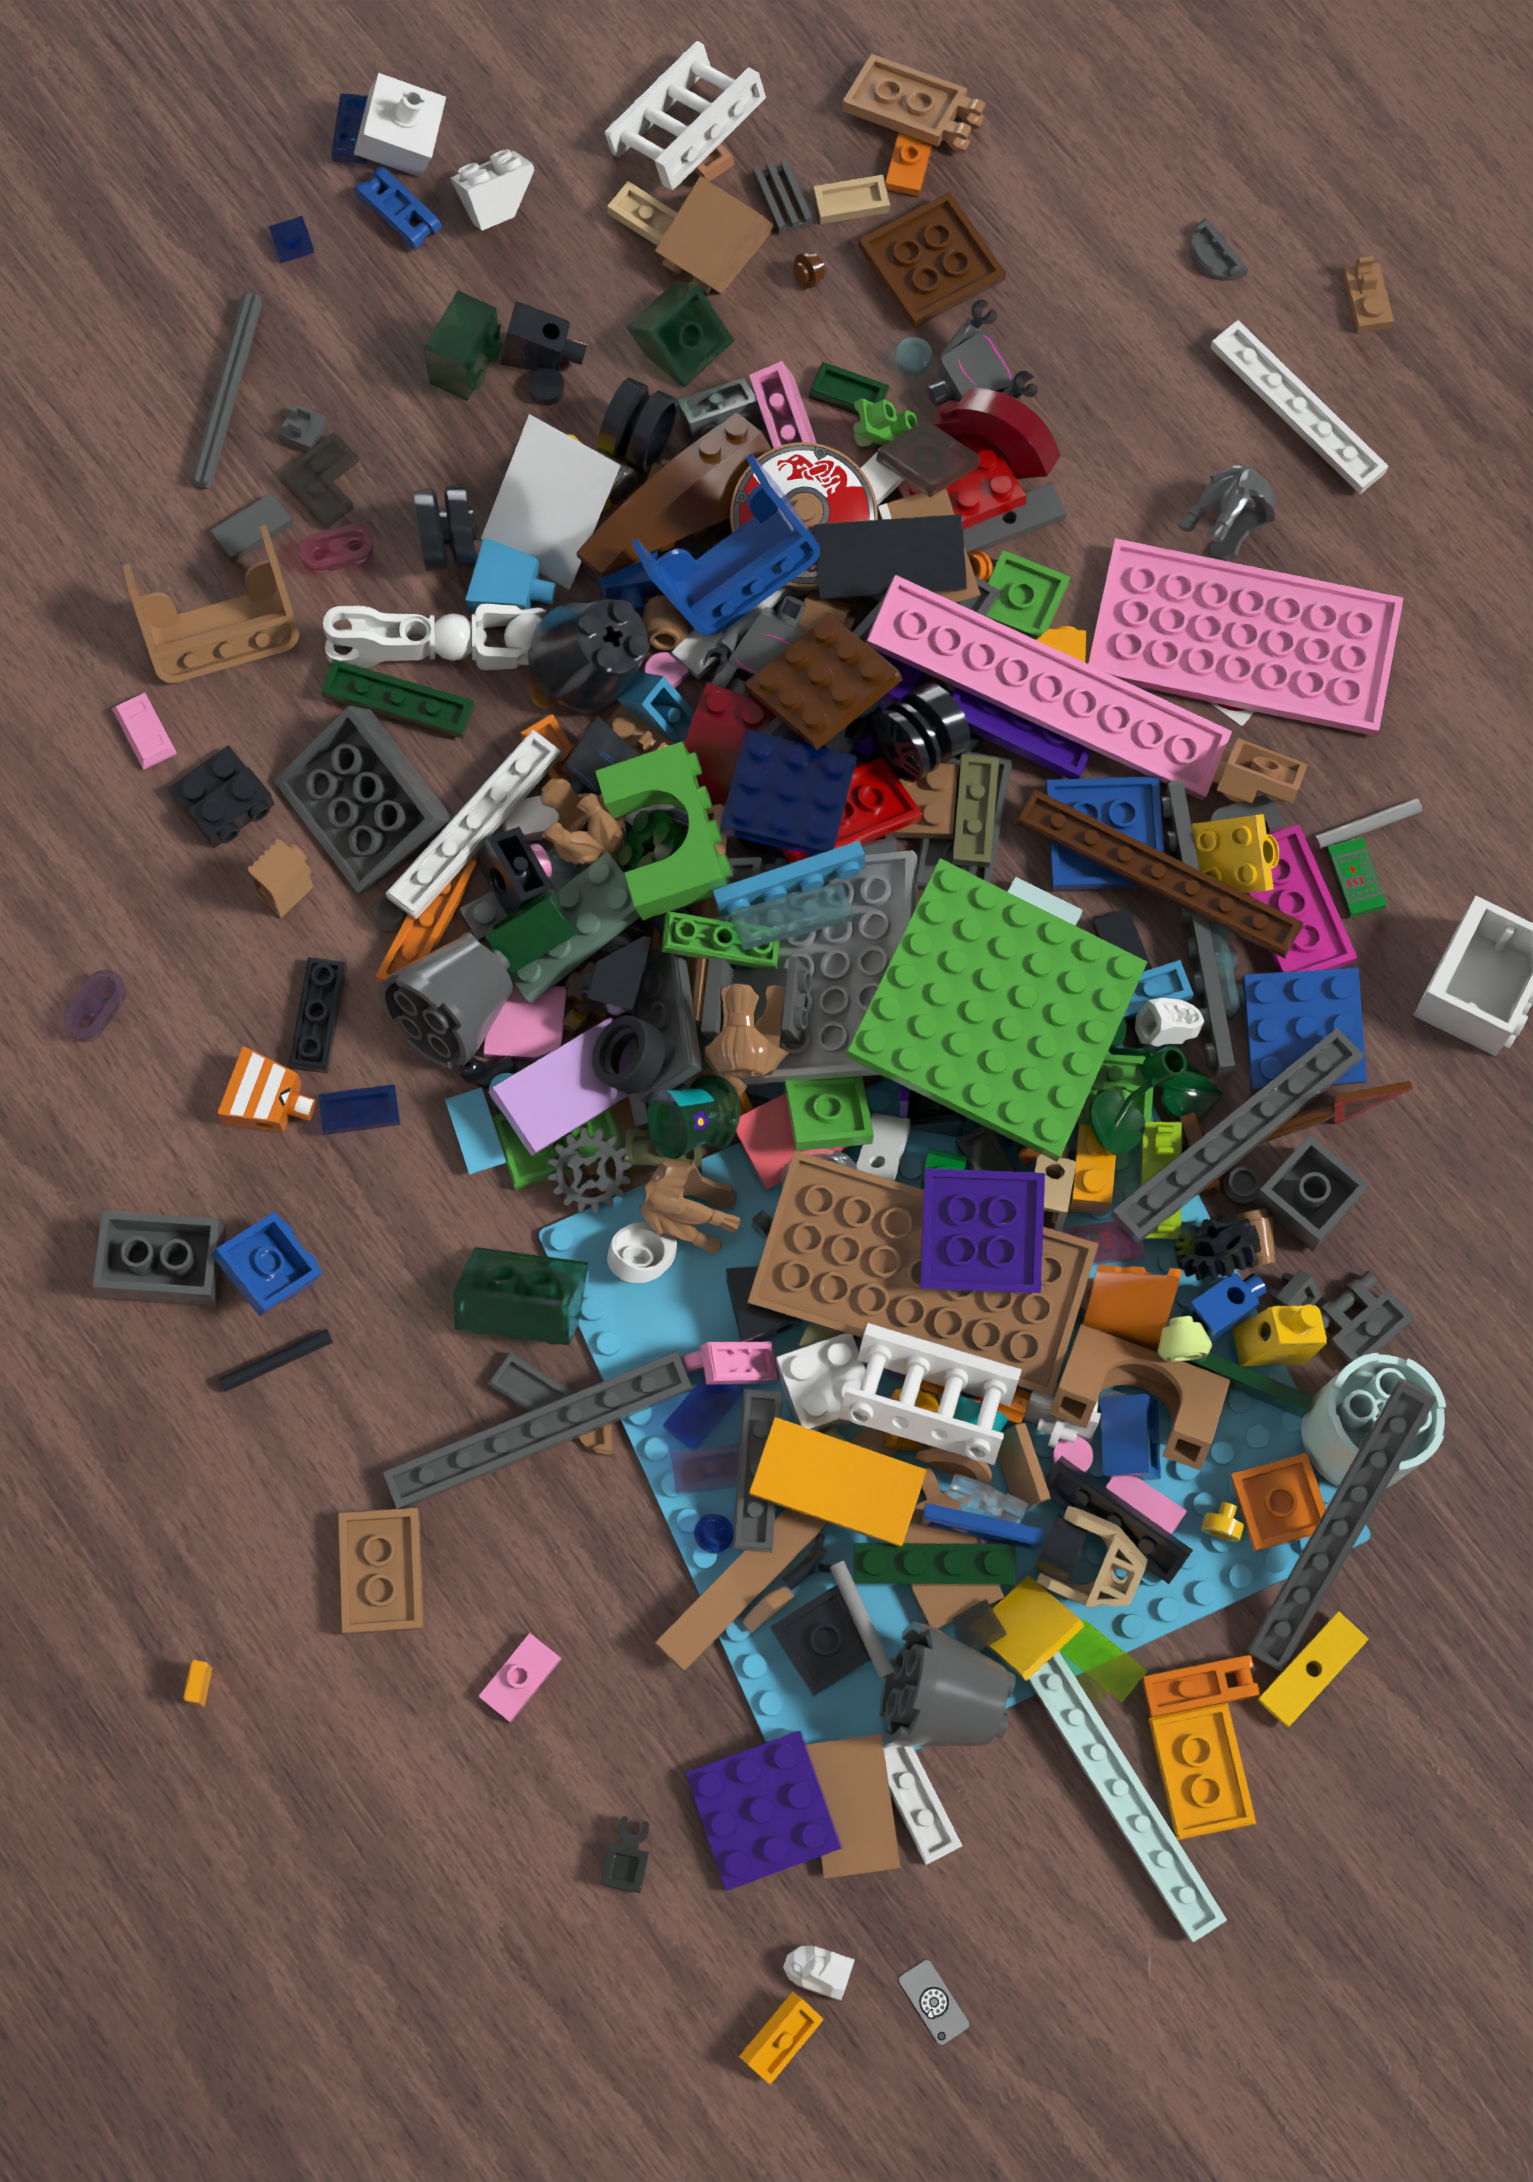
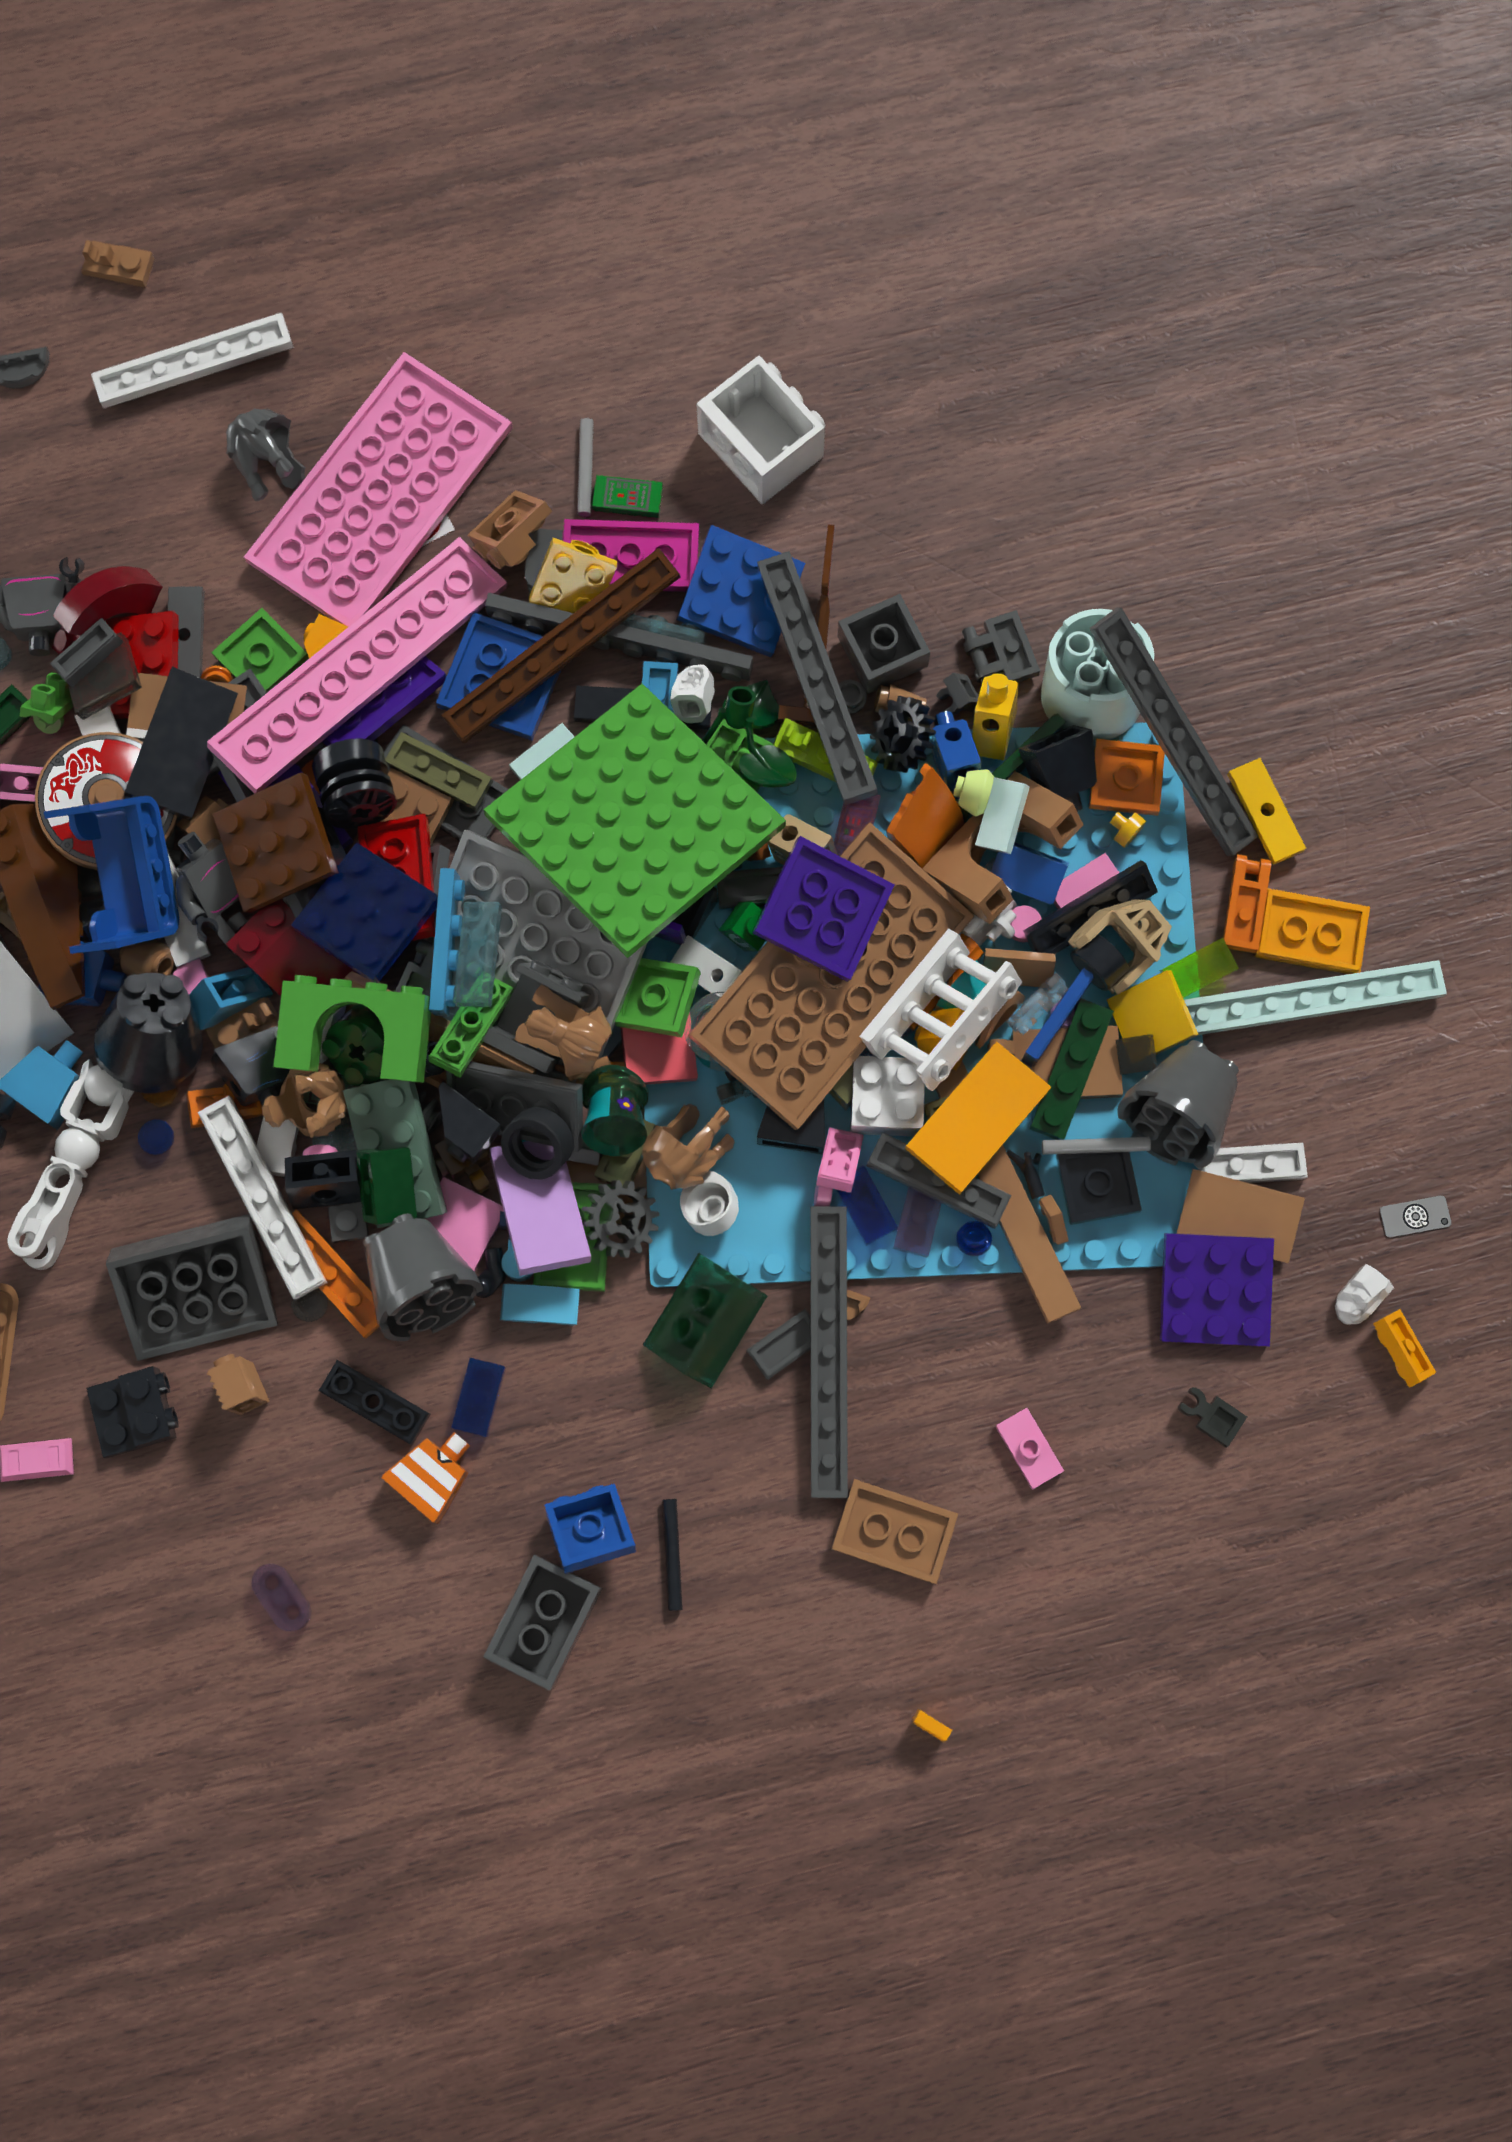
camera: 65 degrees left, 5 degrees up
dark green plate [321,659,475,739] -> none
light orange brick [1068,1124,1116,1215] -> none
none -> dark grey tile [50,618,123,688]
none -> clear blue plate [138,1119,174,1155]
none -> light aqua tile [975,777,1030,854]
none -> black torso [1019,725,1097,812]

